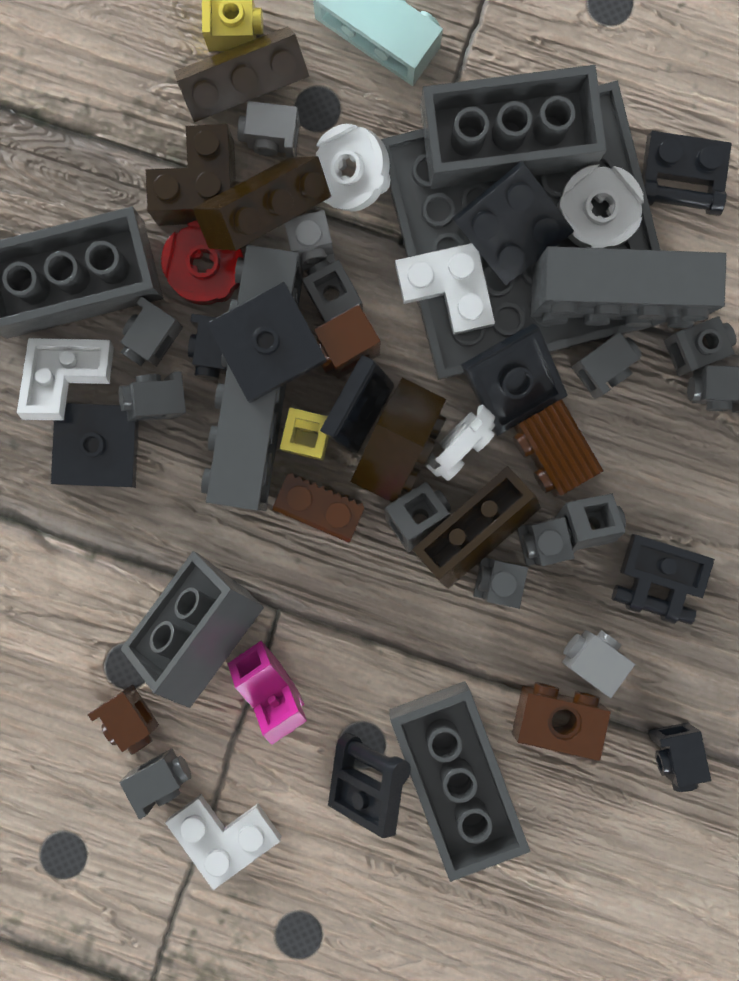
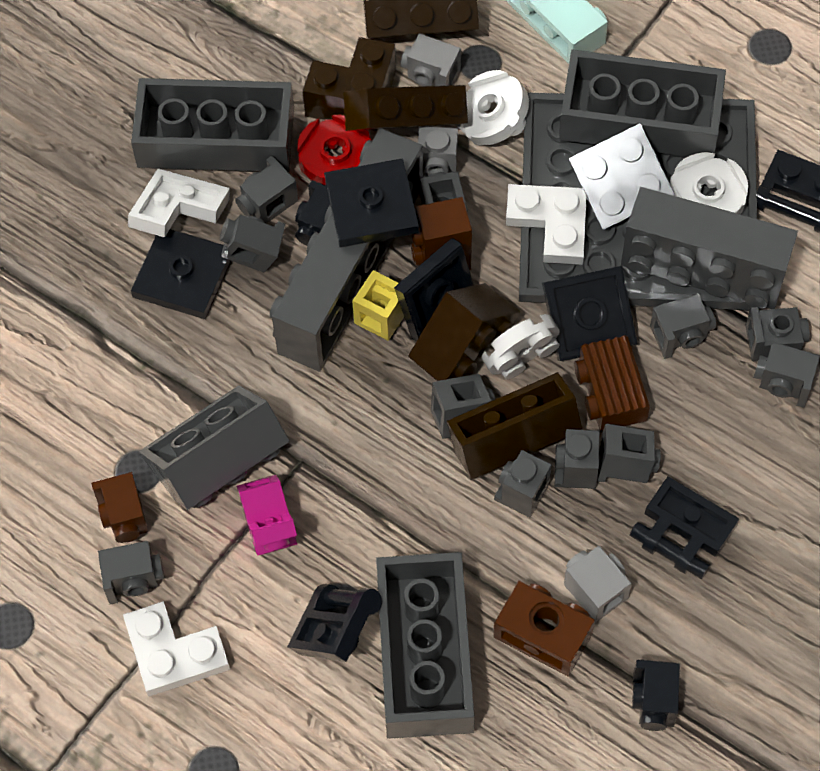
camera: 20 degrees right, 25 degrees down
reddish brown brick [272,473,365,543] -> none

